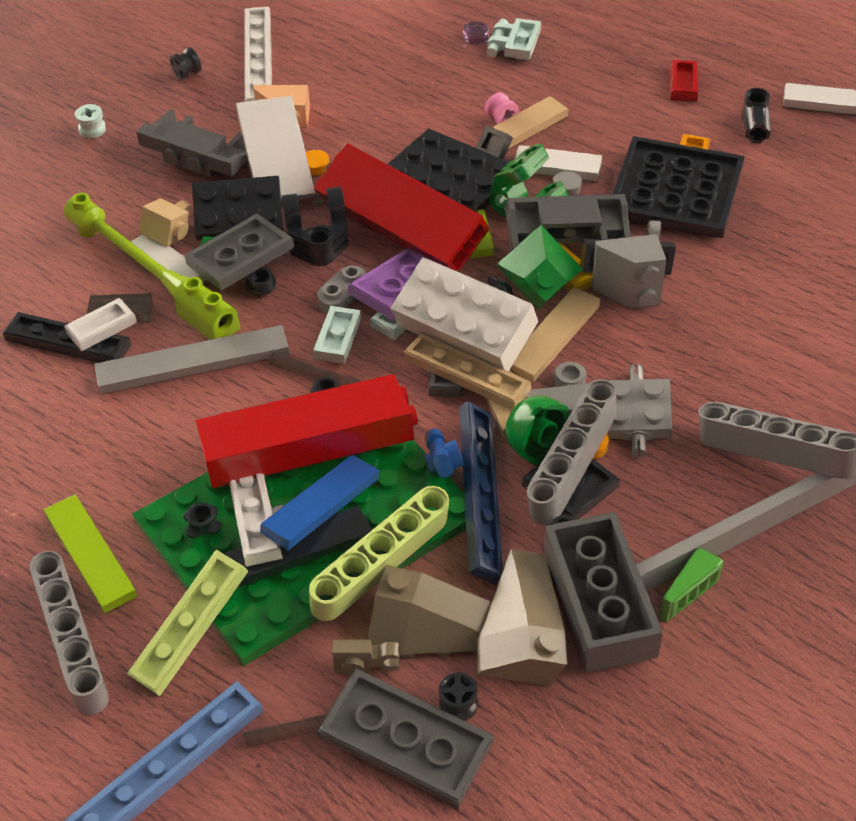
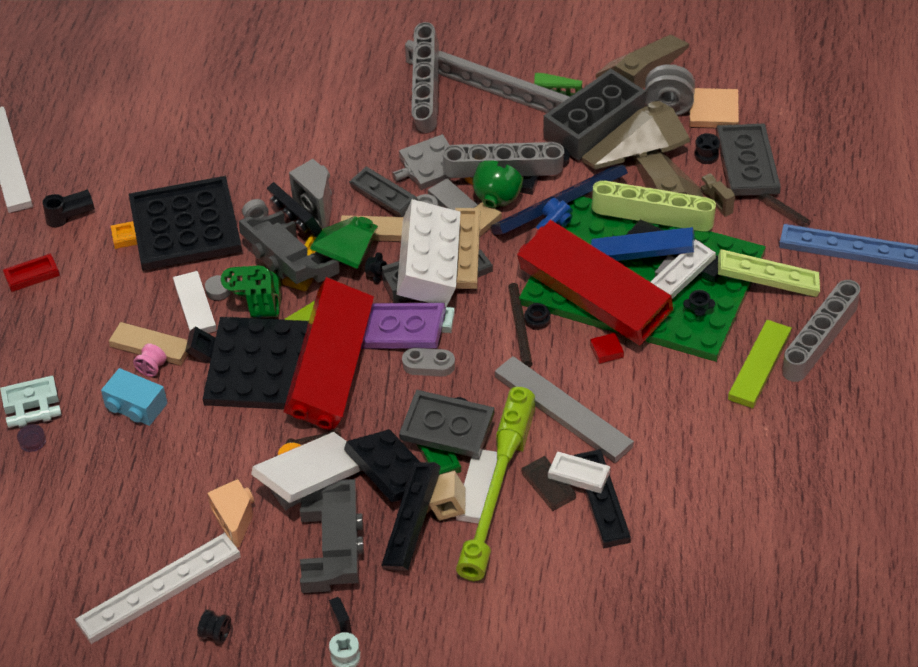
camera: 120 degrees left, 0 degrees up
black piece [282,186,349,266] -> none
light aqua plate [313,306,361,364] -> none
none -> medium azure brick [101,368,168,426]
none -> black tile [329,597,352,634]
none -> dark grey tile [349,166,418,217]
none -> black tile [381,462,441,571]
none -> dark tan wedge [596,34,689,89]
none -> light grey wheel [645,64,695,115]
none -> light nougat tile [690,88,739,128]

